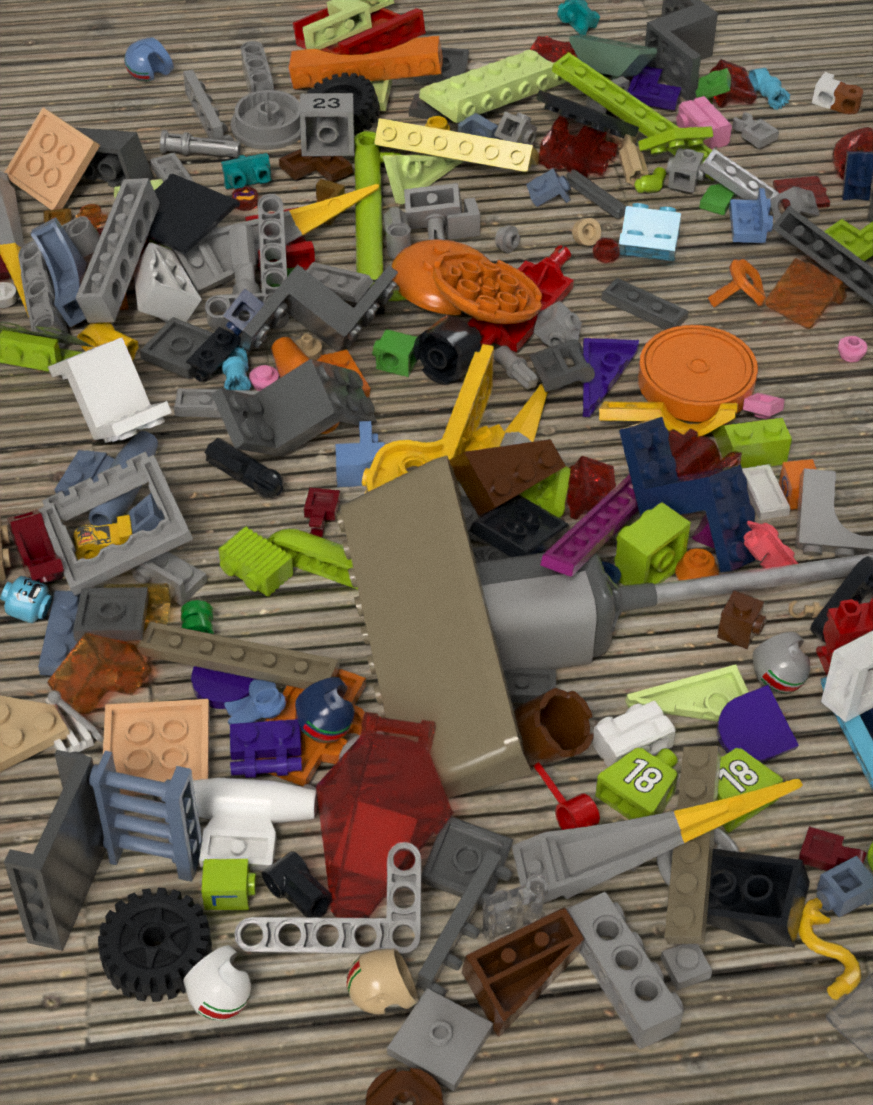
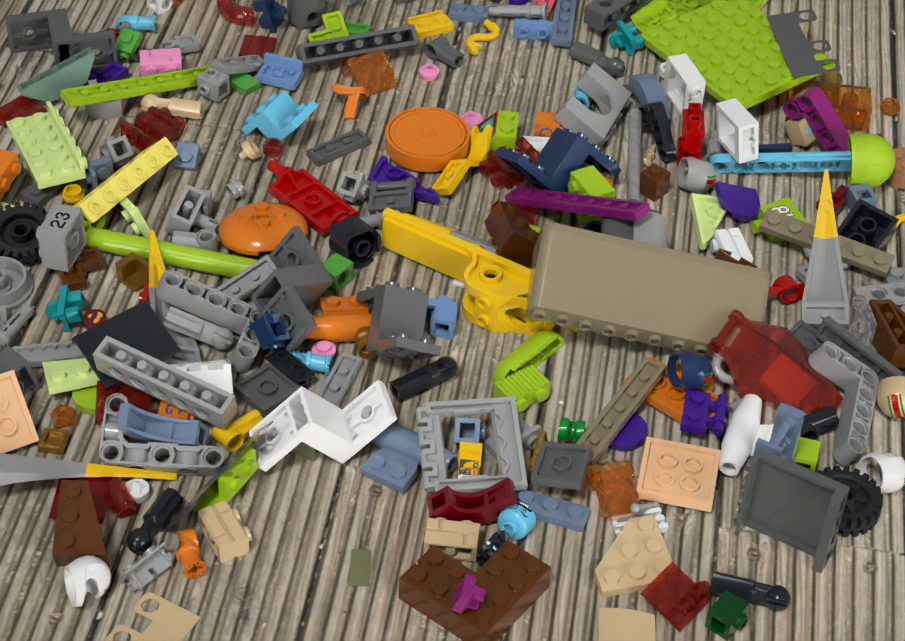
camera: 75 degrees left, 5 degrees down
medium blue plate [224,680,286,725] -> none
dark red plate [304,487,340,538] -> none
orange brick [433,251,542,324] -> none
black plate [536,90,639,139] -> none
dark grey axle [566,170,626,219] -> none
lime torso [595,748,678,820] -> none
lime arm [634,167,666,193] -> none
lime plate [638,126,714,155] -> none
coral hinge [744,521,798,569] -> none
light grey bracket [770,186,820,222] -> none

